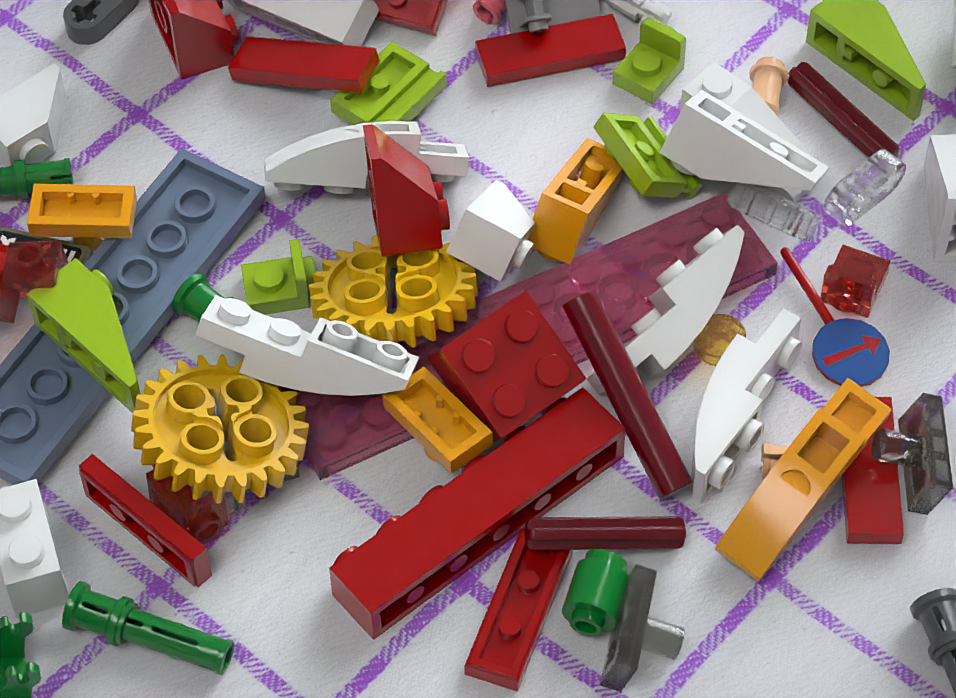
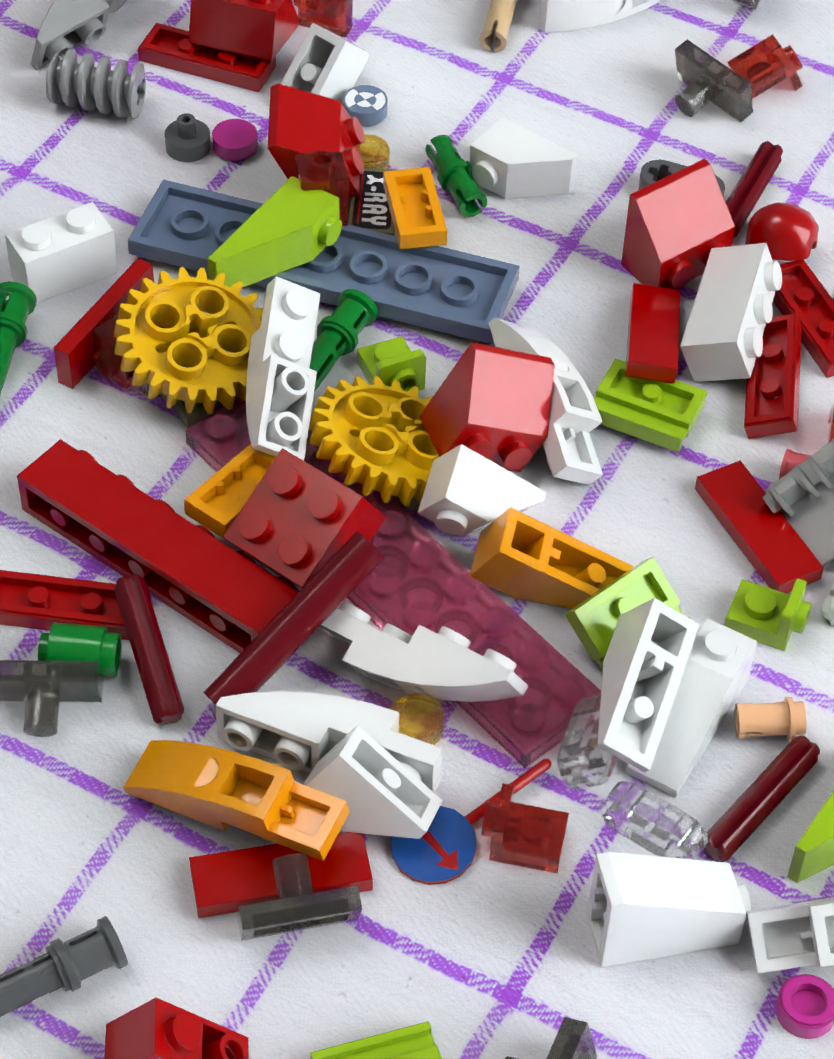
camera: 75 degrees right, 5 degrees down
none -> white slope [303,725,443,839]

